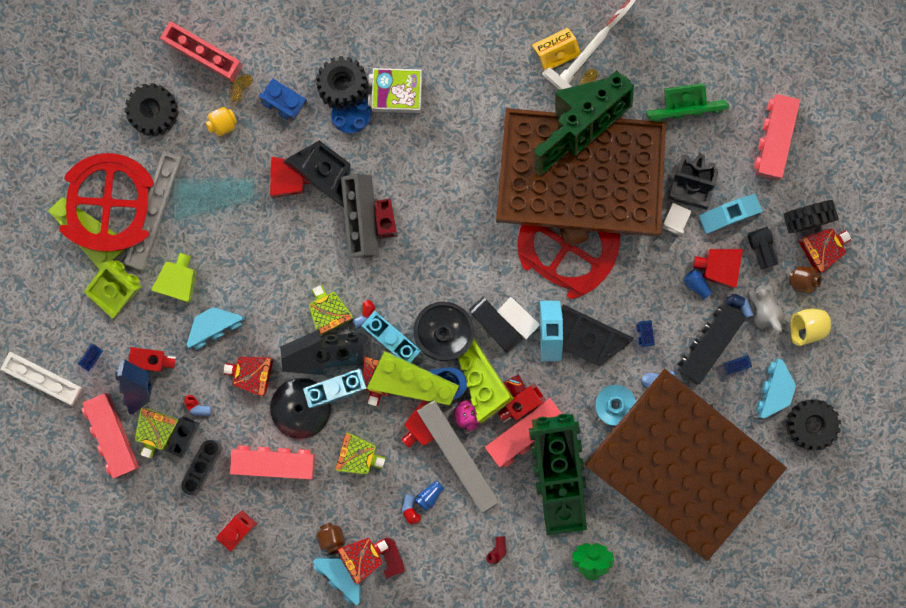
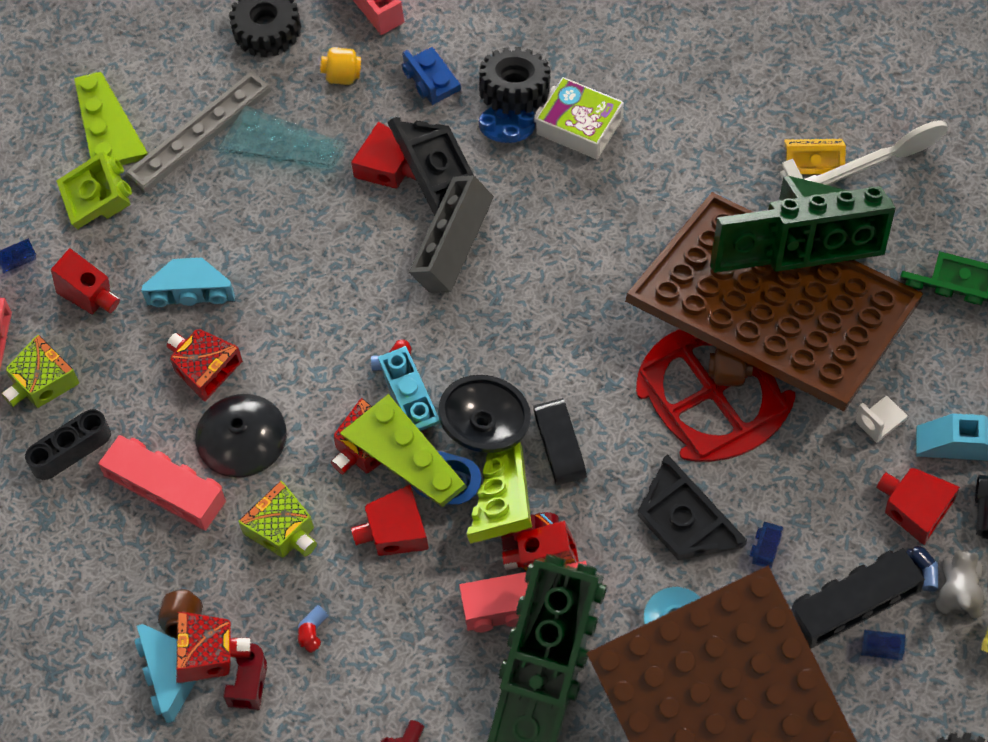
camera: 25 degrees right, 25 degrees down
red window [59,153,154,252] -> none
dark blue slope [115,360,153,414] -> none
lime torso [152,253,196,303] -> none
black leg [167,416,200,458] -> none
arm [184,395,211,416] -> none
red torso [216,510,258,553] -> none
clear yellow arm [232,74,253,101] -> none
black brick [280,330,364,375] -> none
medium azure slope [303,369,367,408] -> none
torso [309,285,354,336] -> none
dark red leg [375,198,398,239] -> none
blue cone [415,480,444,511] -> none
light grey tile [417,400,499,513] -> none
dark pink head [454,400,480,431] -> none
white tile [498,297,540,339] -> none
medium azure slope [540,301,563,362] -> none
black plate [668,152,718,210] -> none
blue cone [683,269,712,299] -> none
medium azure slope [756,359,796,418] -> none

